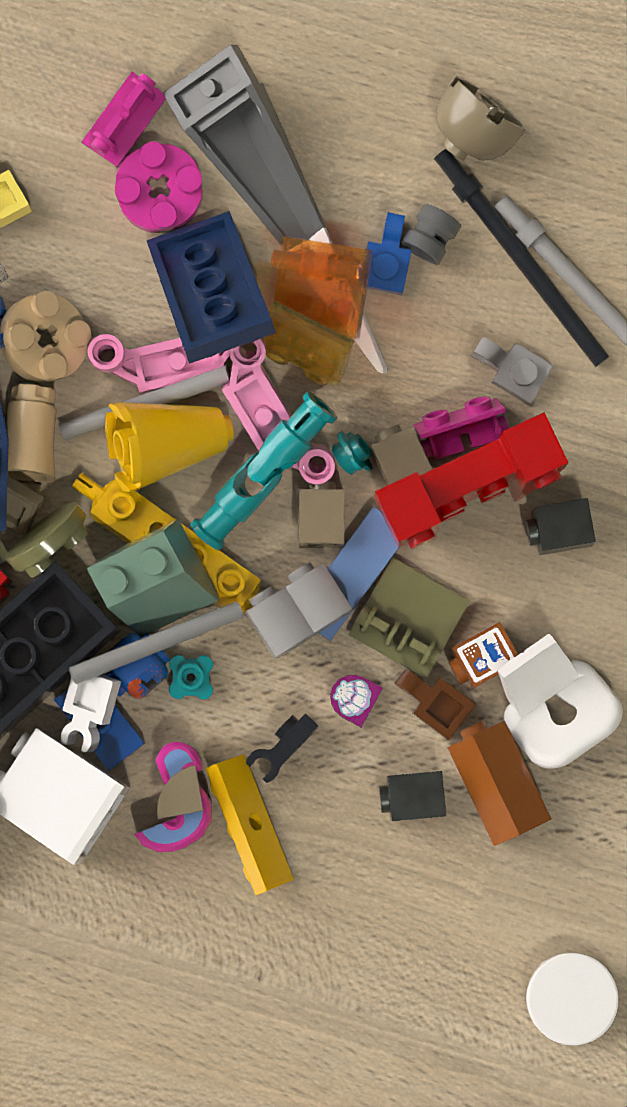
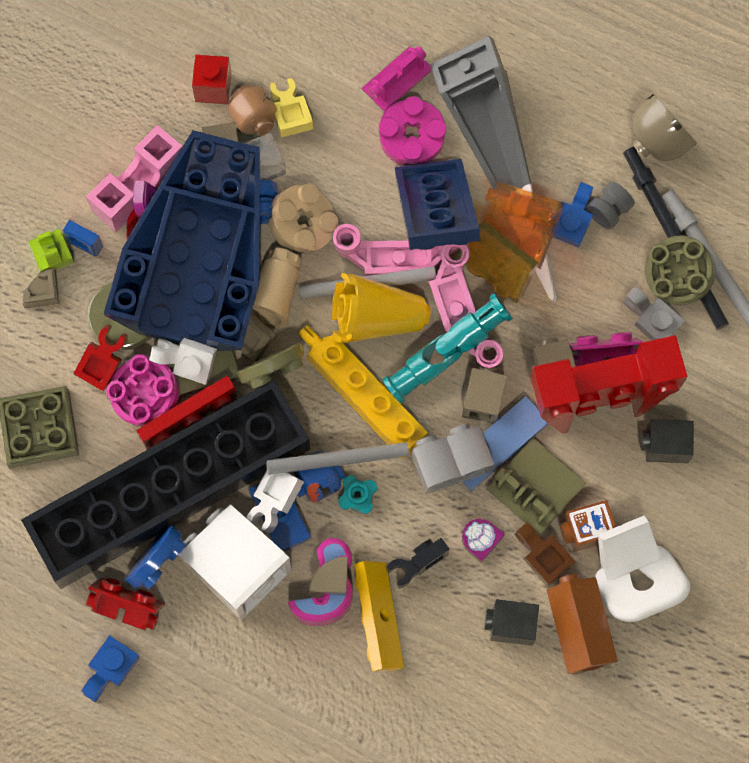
camera: 10 degrees right, 10 degrees down
sand green slope [87,519,220,637] -> none
teal plate [332,431,373,475] -> none
none -> olive tile [645,236,716,306]

